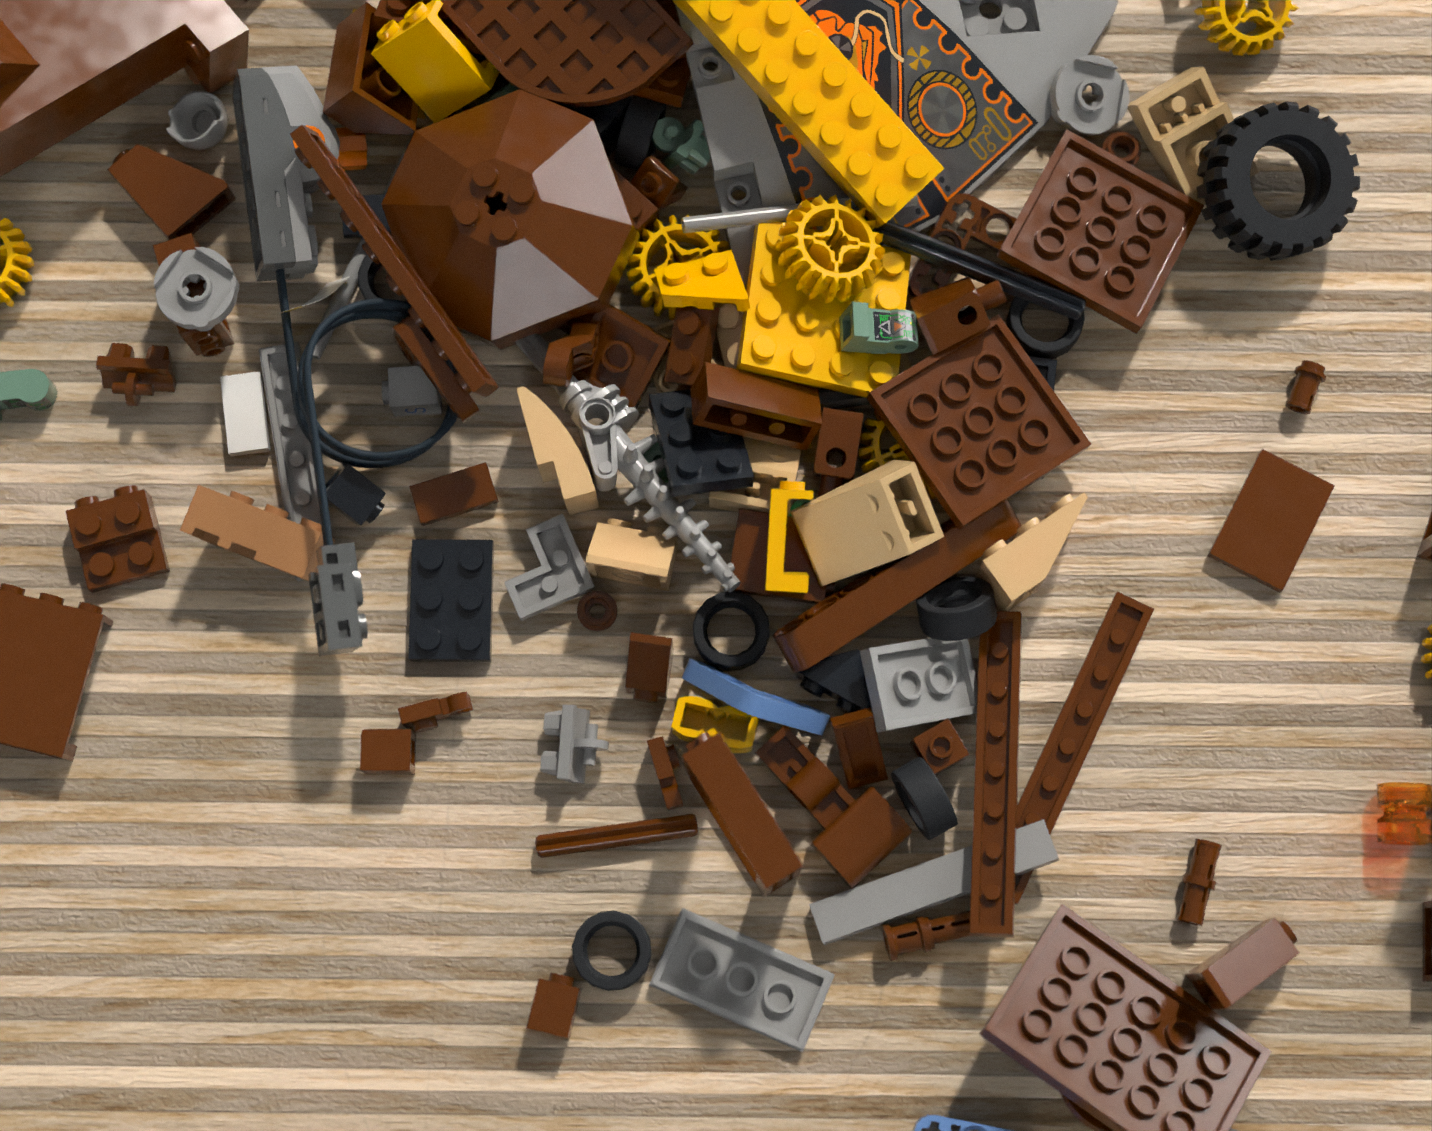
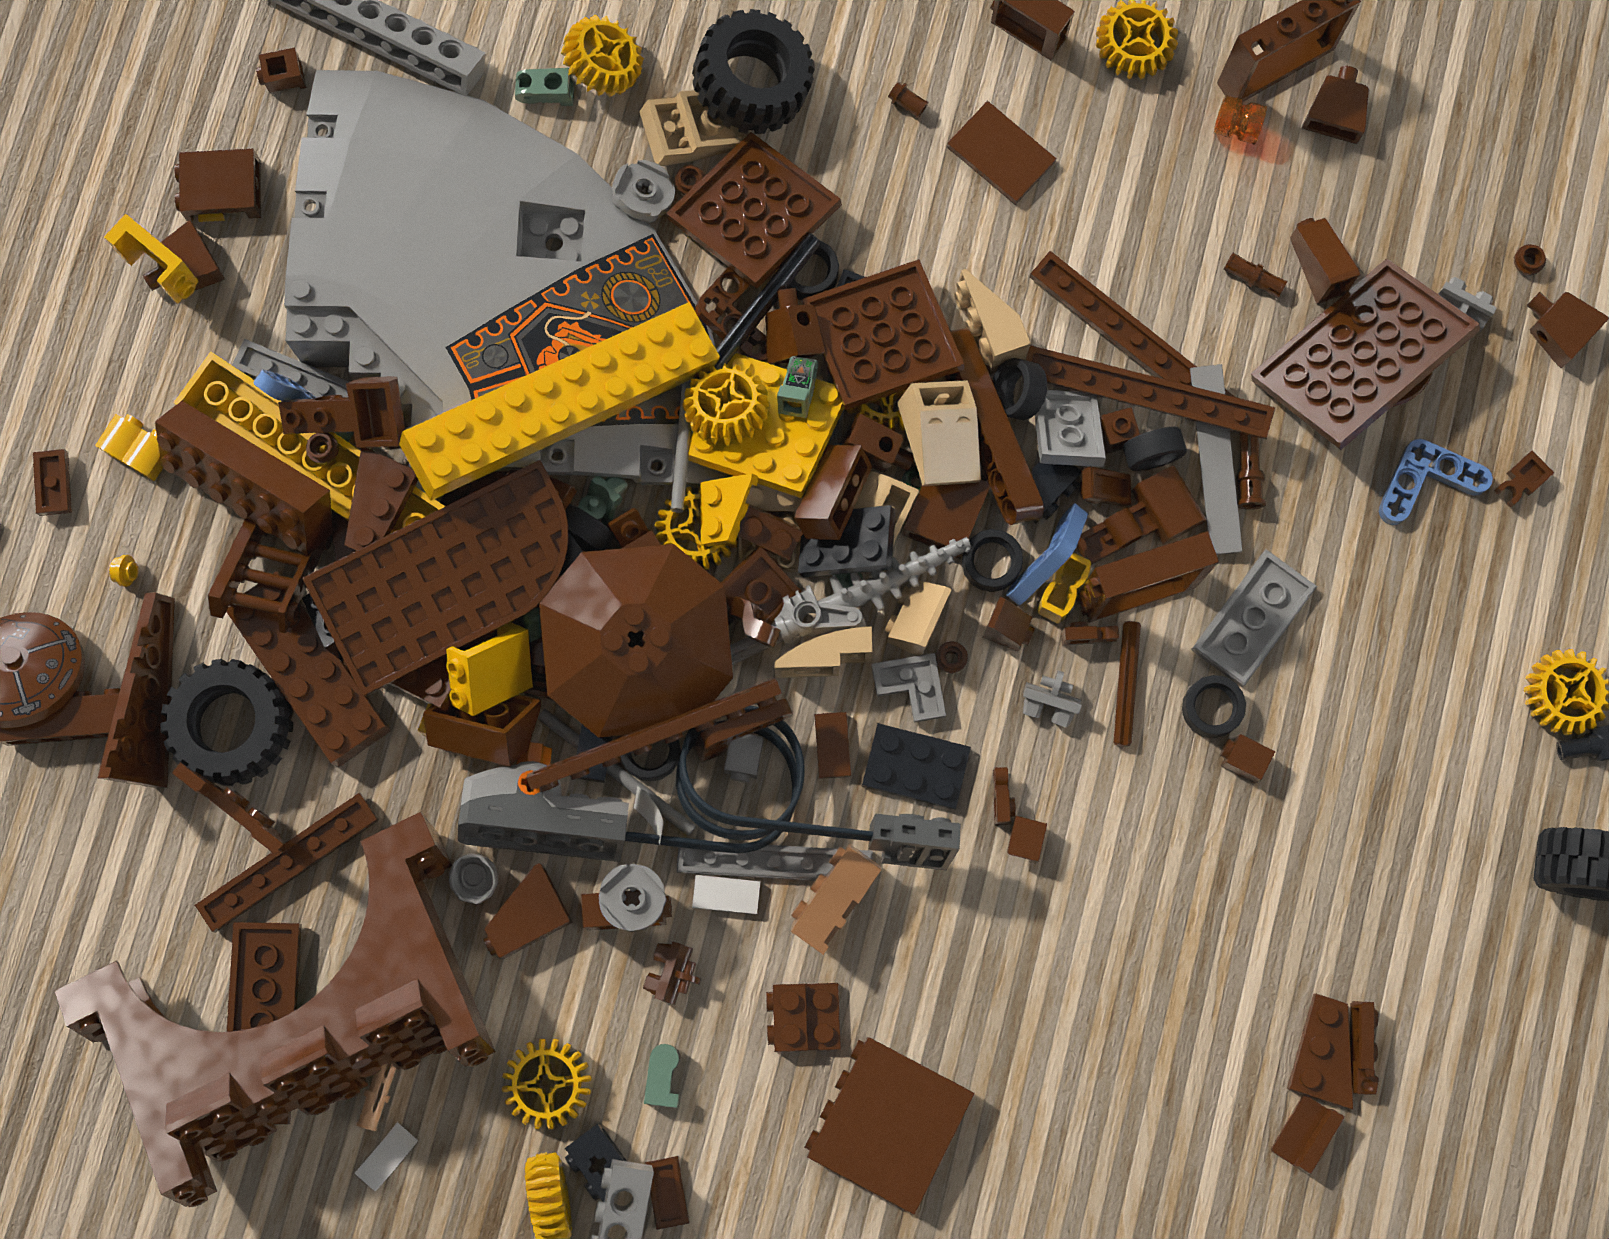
camera: 80 degrees left, 0 degrees up
black brick [325,463,386,526] -> none
yellow panel [765,481,813,593] -> none

